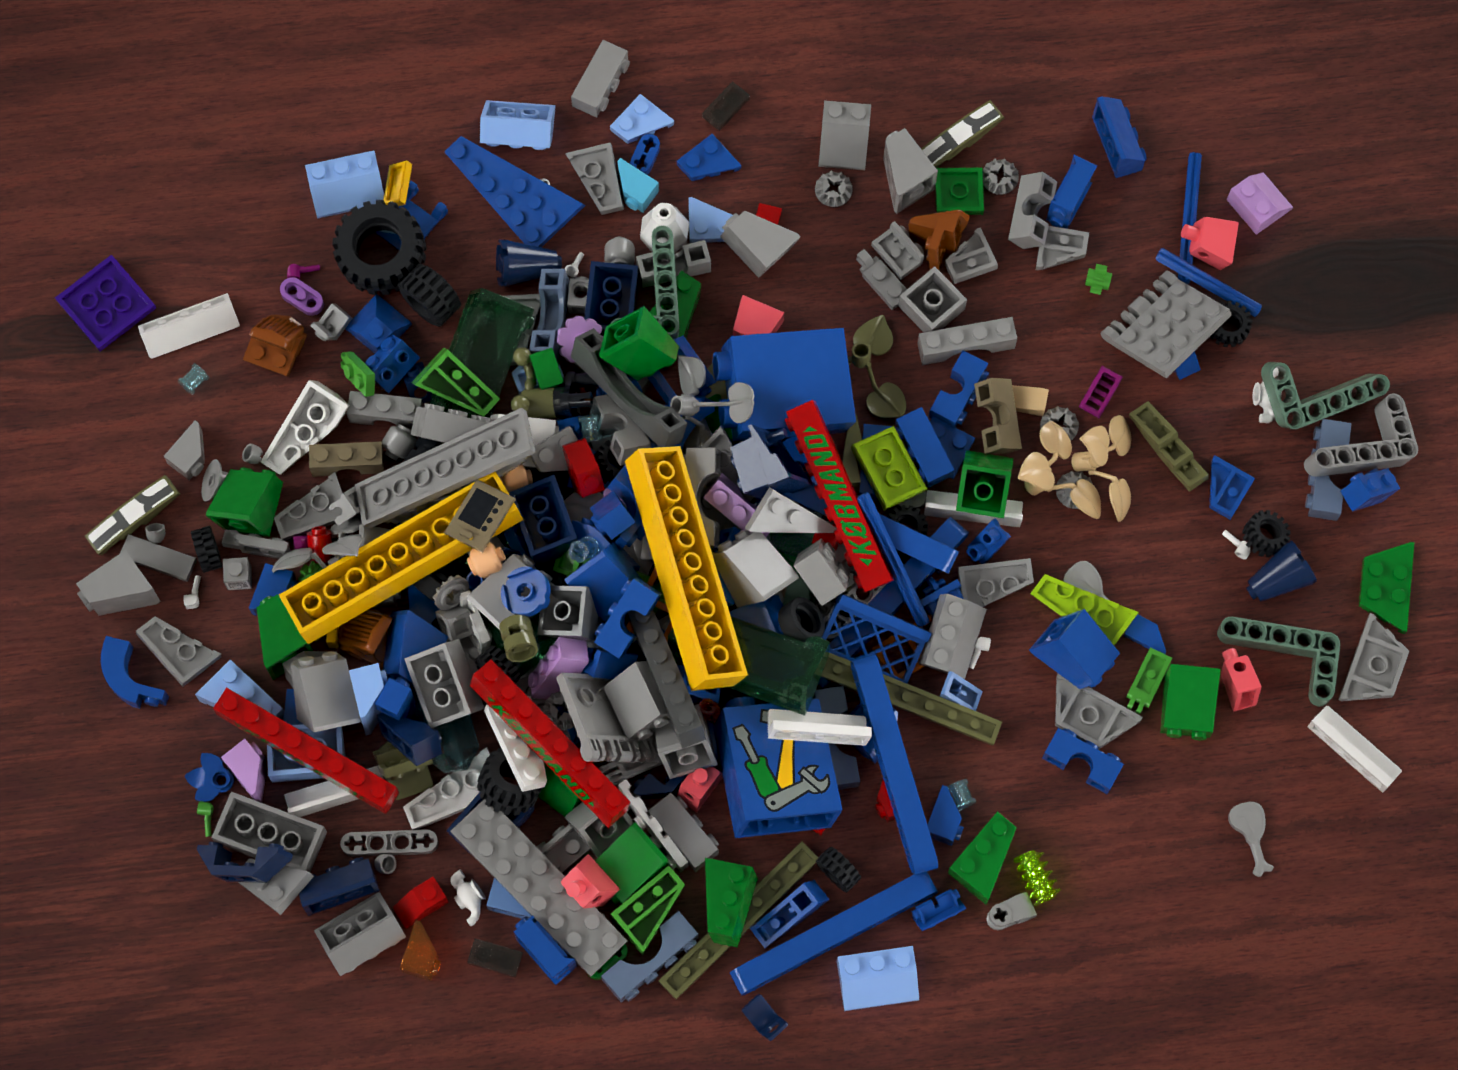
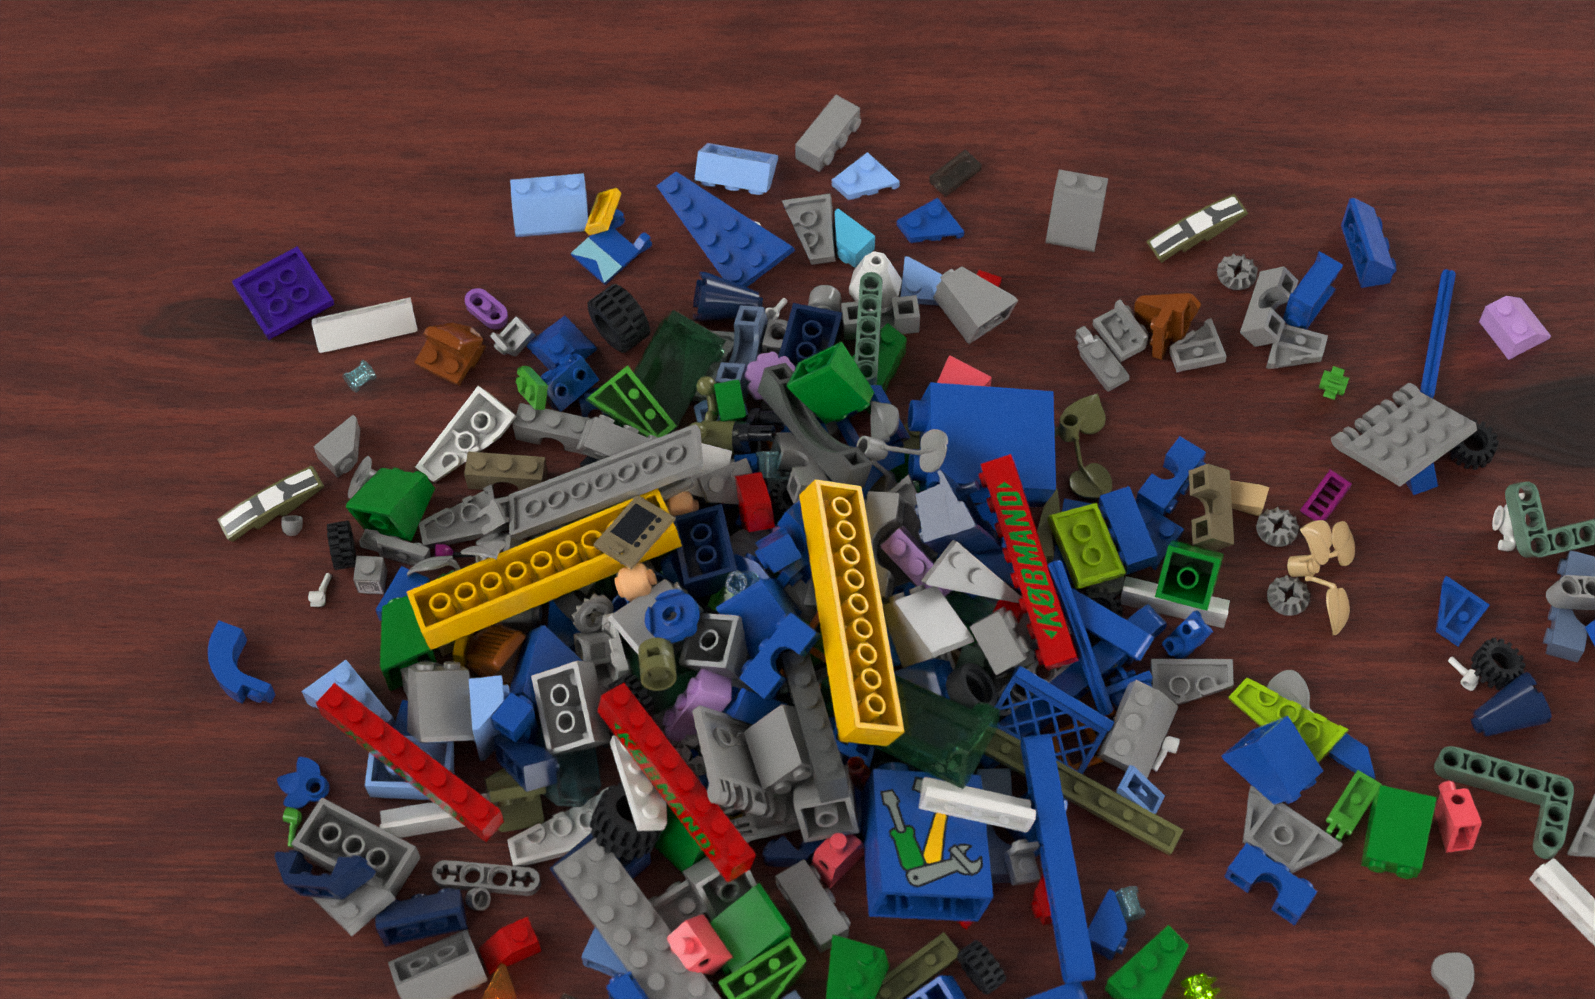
camera: 10 degrees right, 10 degrees down
light grey slope [76,550,161,616] -> none
light grey tile [120,534,197,582] -> none
light grey wing [136,616,221,687] -> none
lavender slope [221,739,267,803] -> none
light grey hinge [242,443,263,464] -> none
magenta hand [287,264,320,279] -> none
red brick [307,526,332,564] -> none
black tyre [332,200,427,295] -> none
light grey head [382,424,417,461] -> none
white piece [450,869,486,926] -> none
white wing [618,779,688,872] -> none
blue beam [630,134,660,175] -> none
light grey gear [815,170,853,207] -> none
light grey slope [883,128,938,214] -> none
light grey brick [898,266,967,332] -> none
light grey arch [917,317,1017,365] -> none
green plate [935,168,984,215] -> none
tan plant [1018,421,1101,519] -> none
olive slope [1129,401,1209,492] -> none
blue axle [1155,248,1262,317] -> none
coral torso [1181,217,1239,270] -> none
none -> light grey bracket [1003,839,1041,886]

